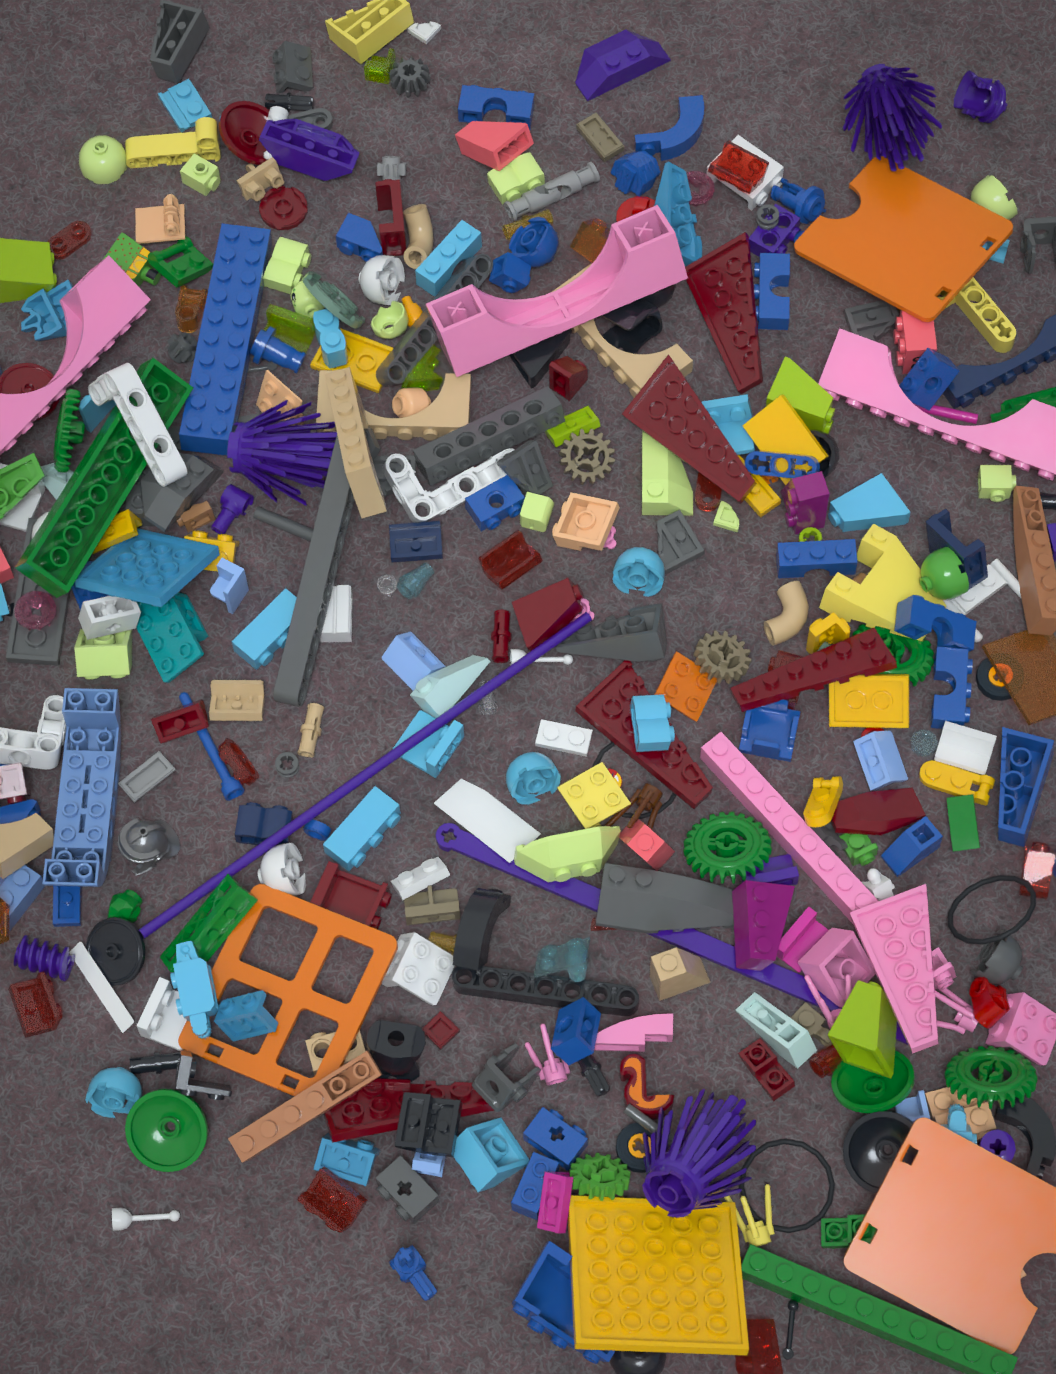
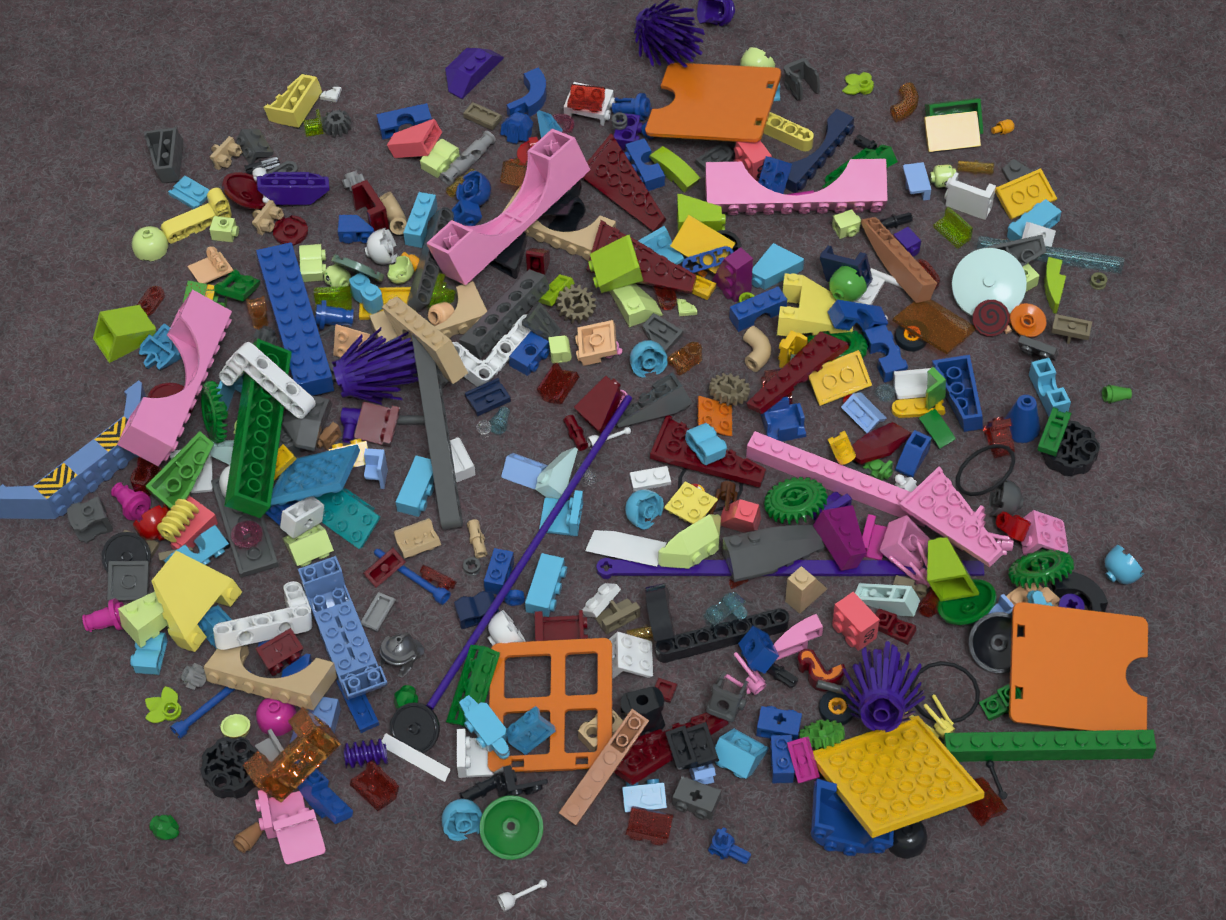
camera: 25 degrees left, 10 degrees down
none -> tan hips [210,136,242,170]
none -> bracket [354,402,400,447]
none -> blue brick [484,548,514,595]
none -> lime slope [588,235,644,293]
none -> lime slope [649,146,700,193]
none -> clear orange piece [667,342,702,376]
none -> coral brick [832,592,880,651]
none -> bright green panel [926,367,946,410]

